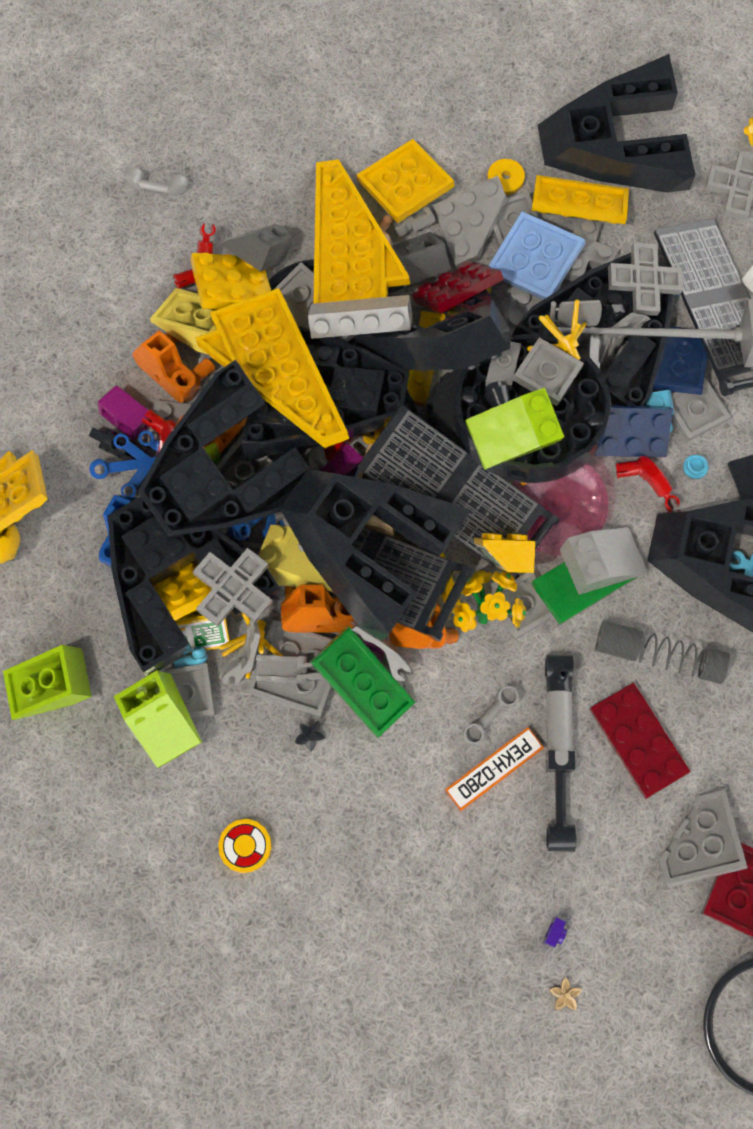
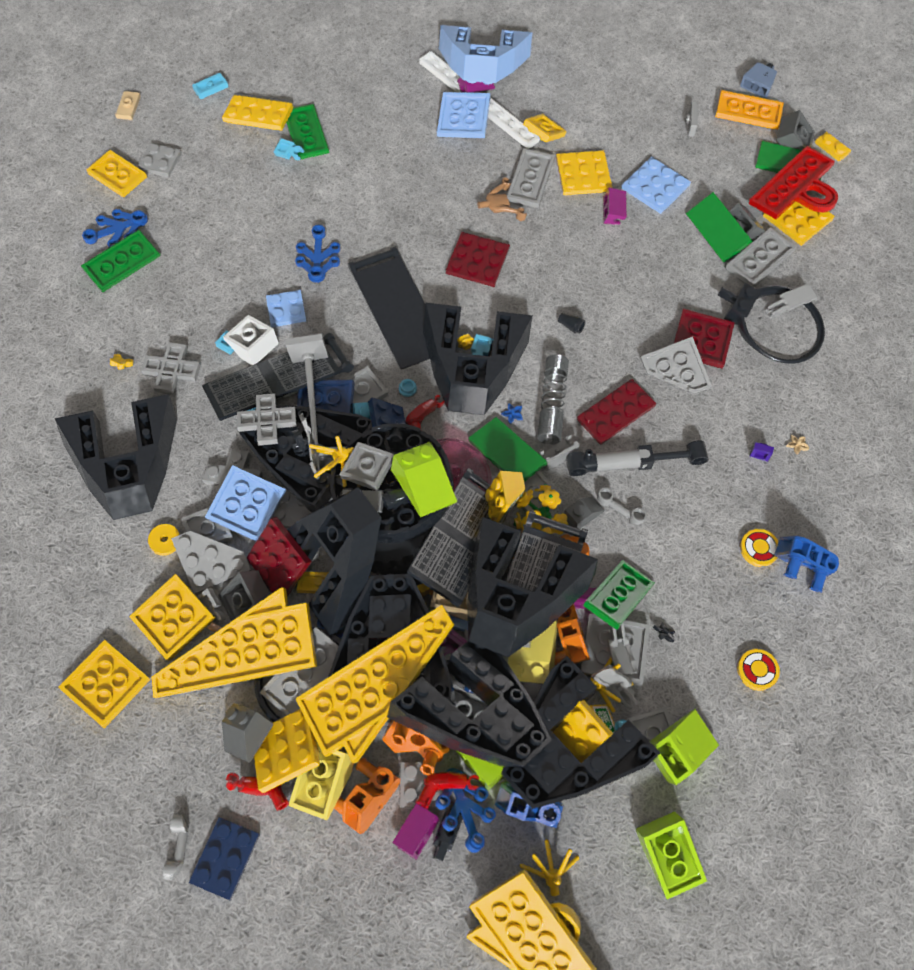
camera: 100 degrees left, 10 degrees down
light grey plate [193,548,272,627] -> none
light grey brick [308,295,412,339] -> none
light grey arm [351,620,411,681] -> none
tile [445,727,544,811] -> none
yellow plate [531,175,629,224] -> none
light grey slope [560,528,648,595] -> none
none -> yellow plate [58,640,150,729]
none -> dark blue plate [189,817,260,901]
none -> blue plant [501,403,523,424]
none -> yellow plant [520,839,579,896]
none -> light grey hinge [538,434,580,471]
none -> dark grey slope [564,497,605,529]
none -> tile [740,529,779,567]
none -> blue piece [774,536,839,593]

